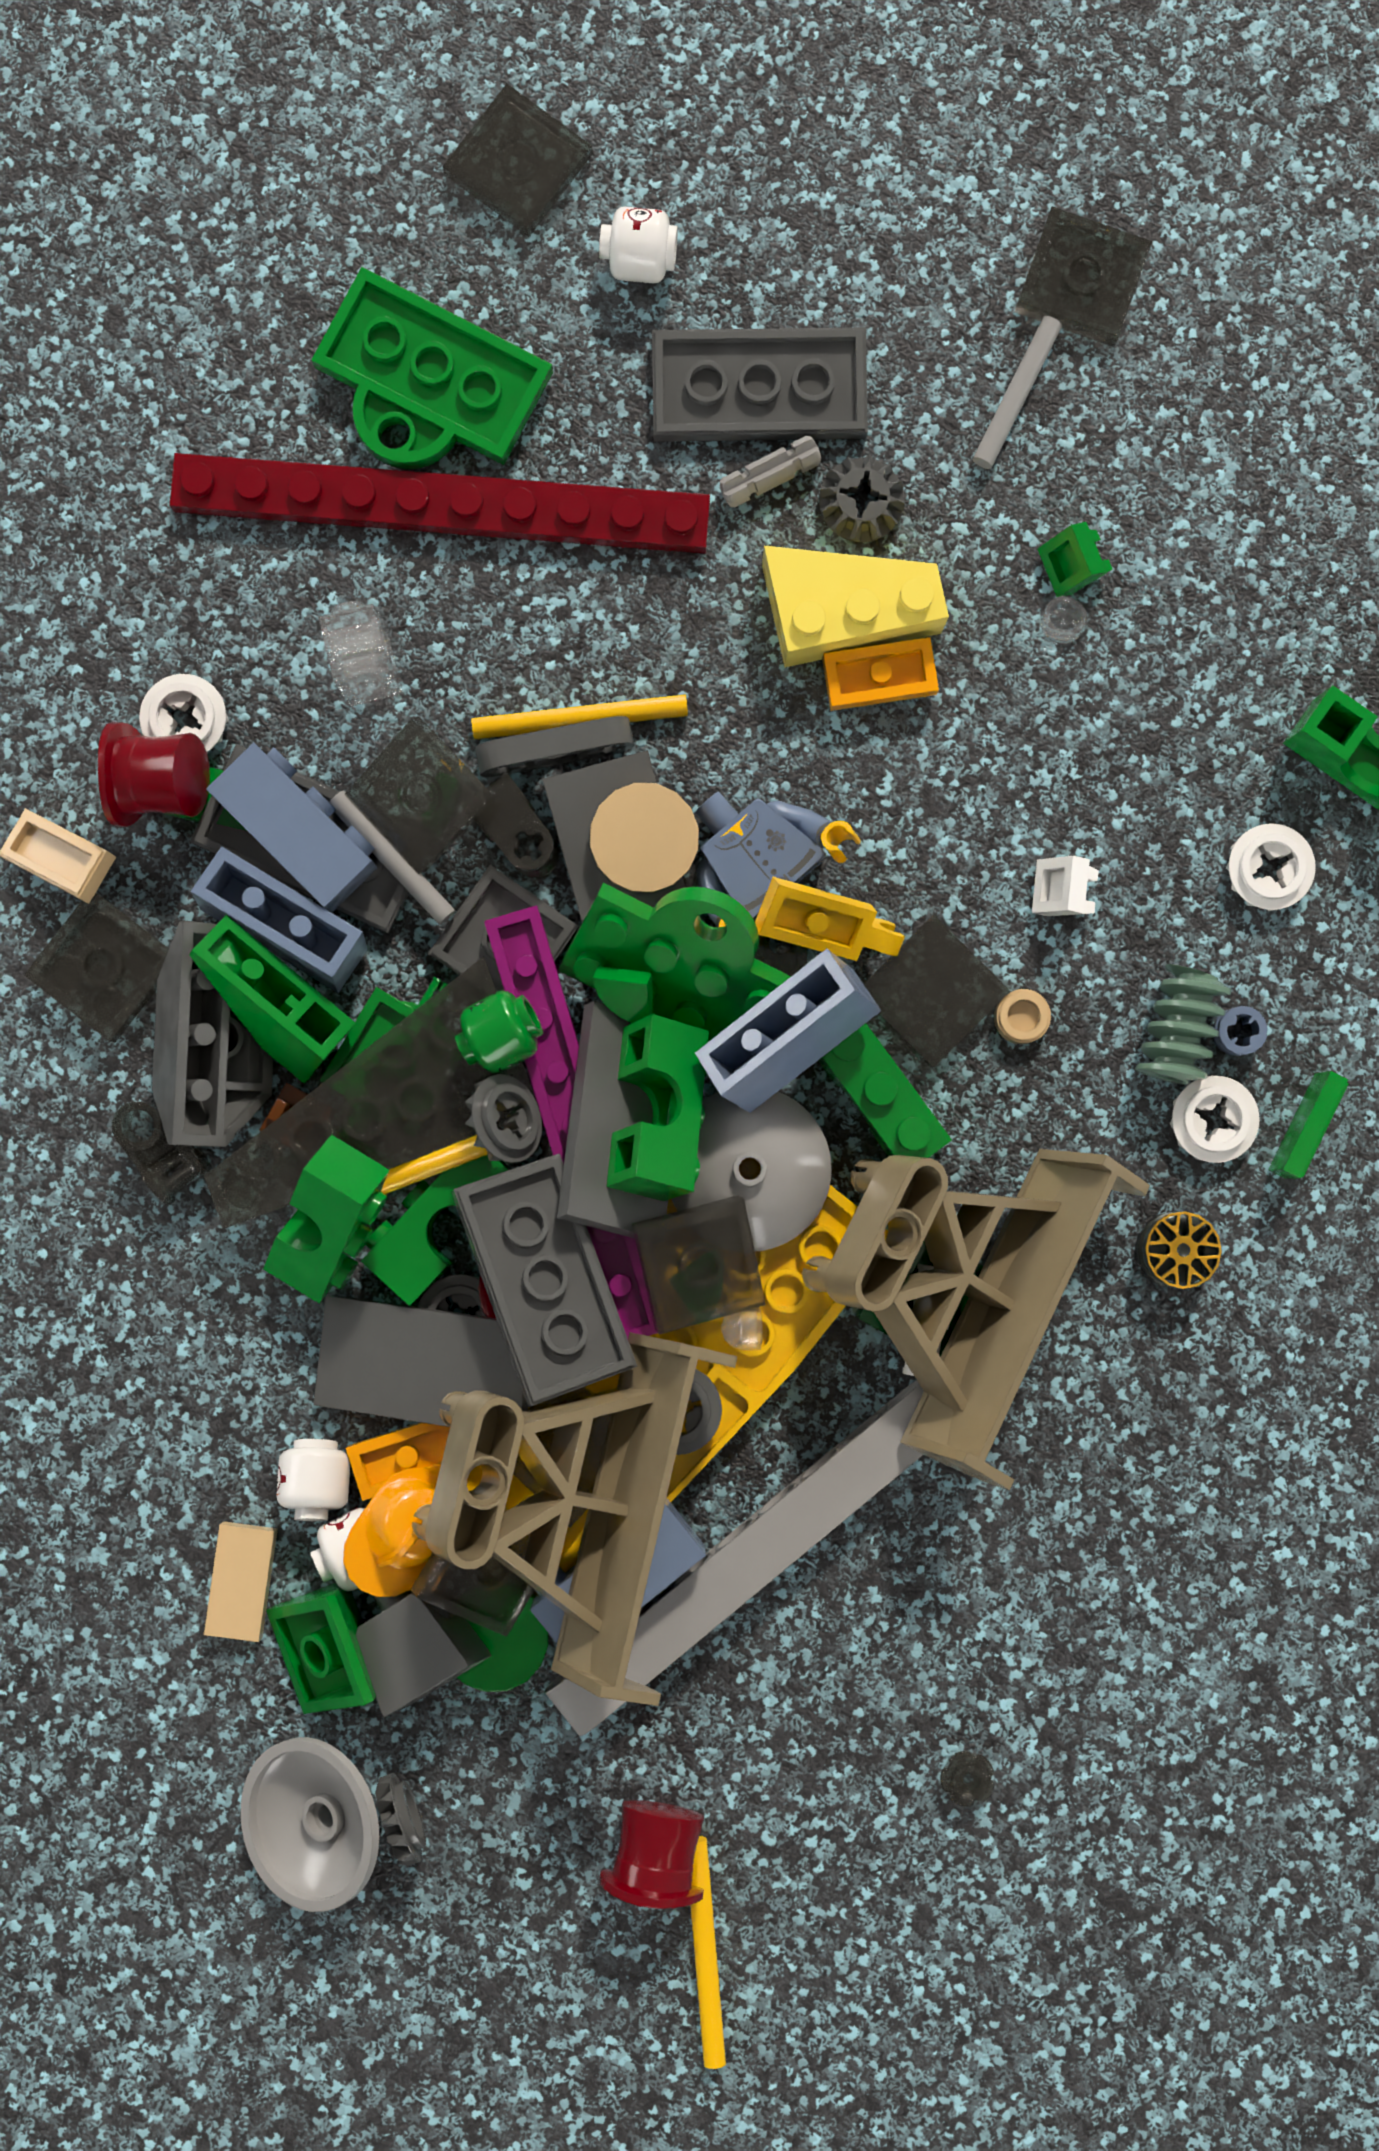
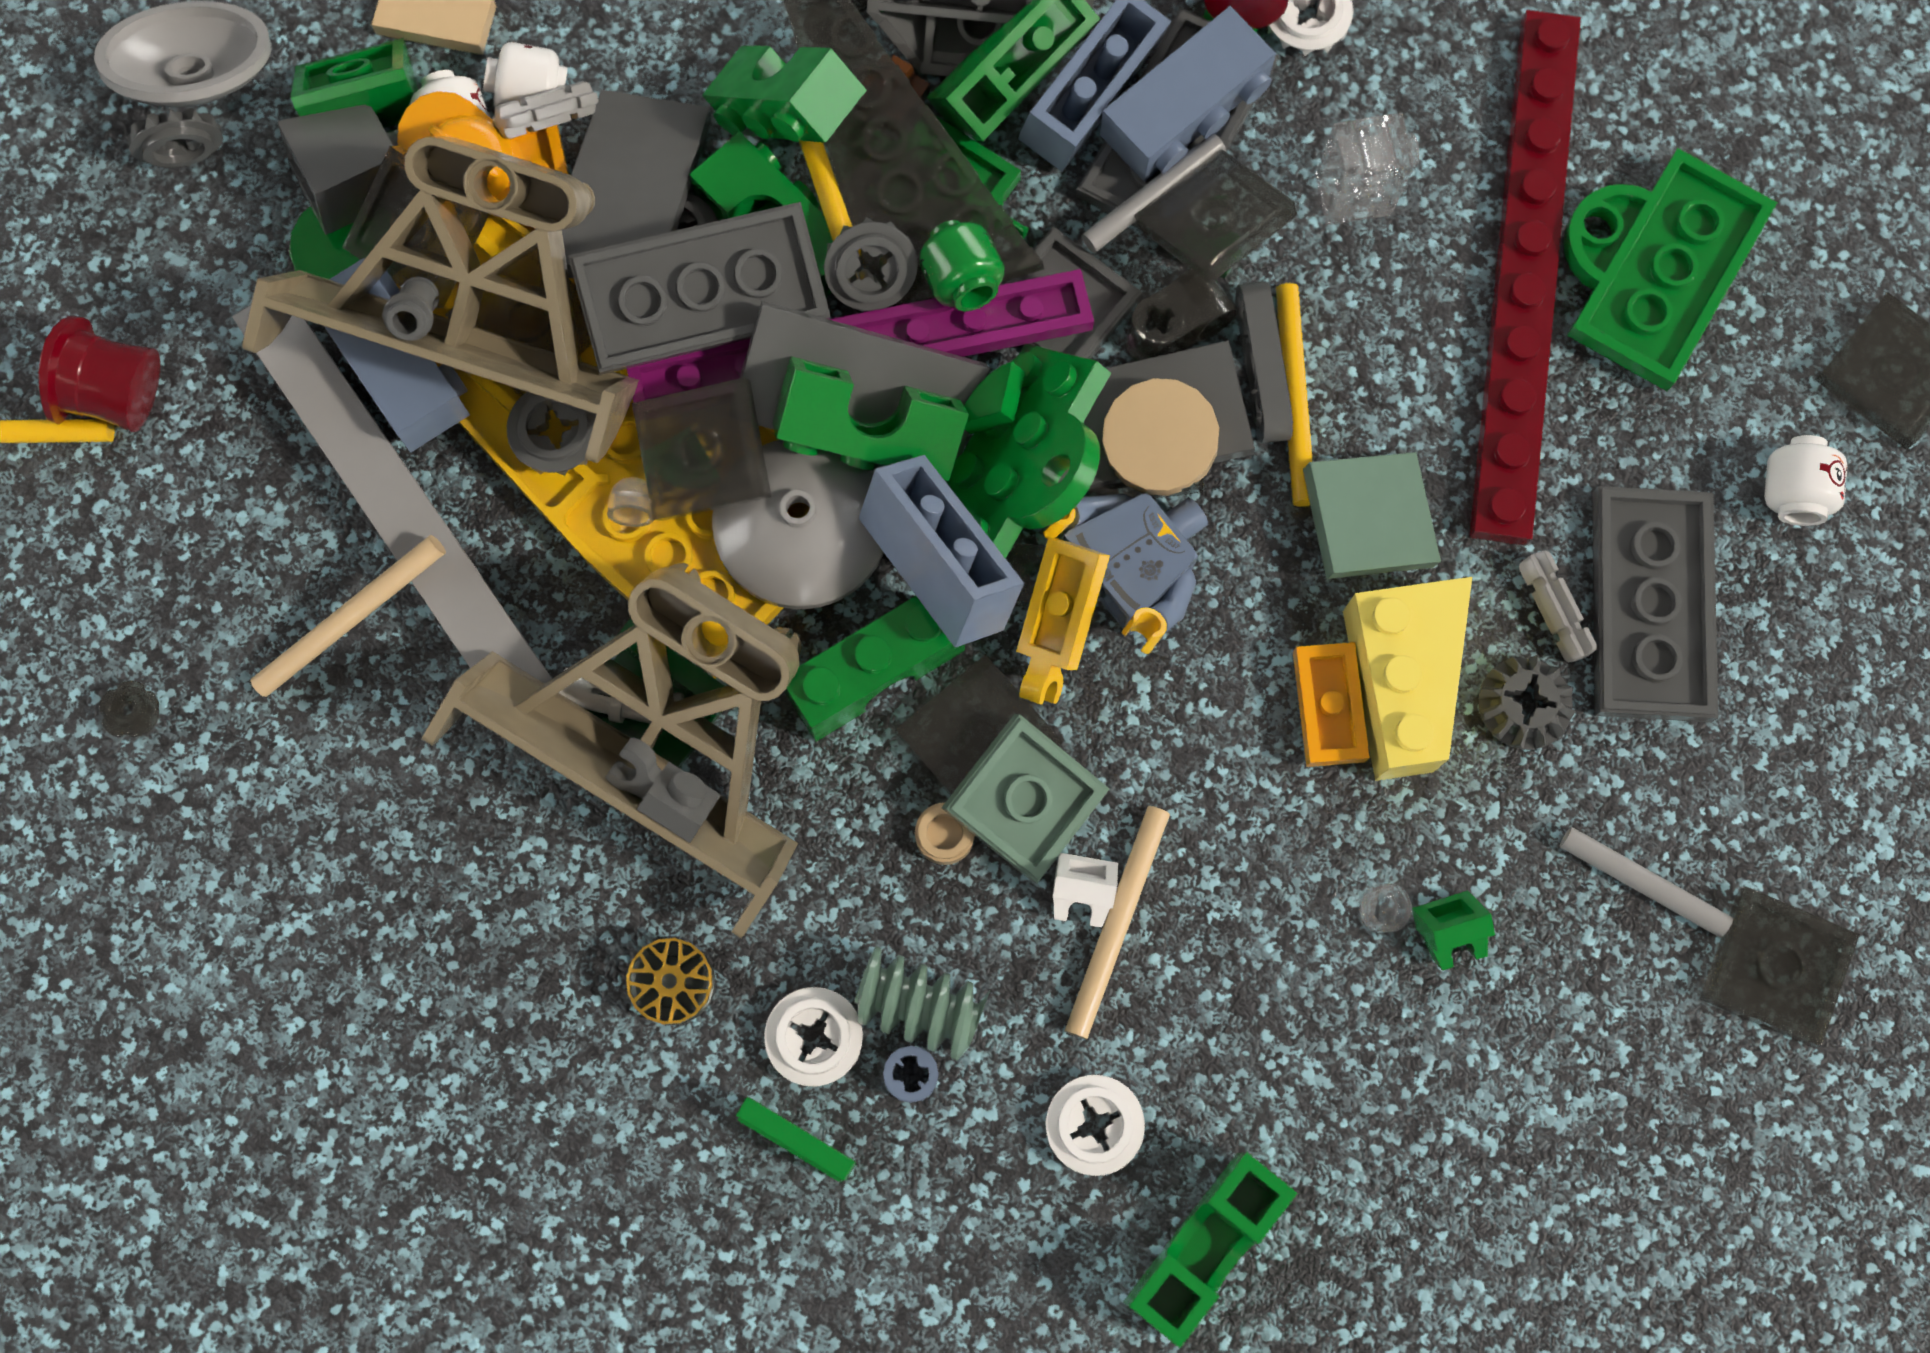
camera: 95 degrees right, 10 degrees down
none -> tan bar [250,535,446,697]
none -> dark grey pin [382,276,439,341]
none -> light grey axle [492,81,598,139]
none -> dark grey plate [606,738,721,843]
none -> sand green tile [942,714,1110,883]
none -> tan bar [1064,806,1170,1040]
none -> sand green tile [1303,452,1441,579]

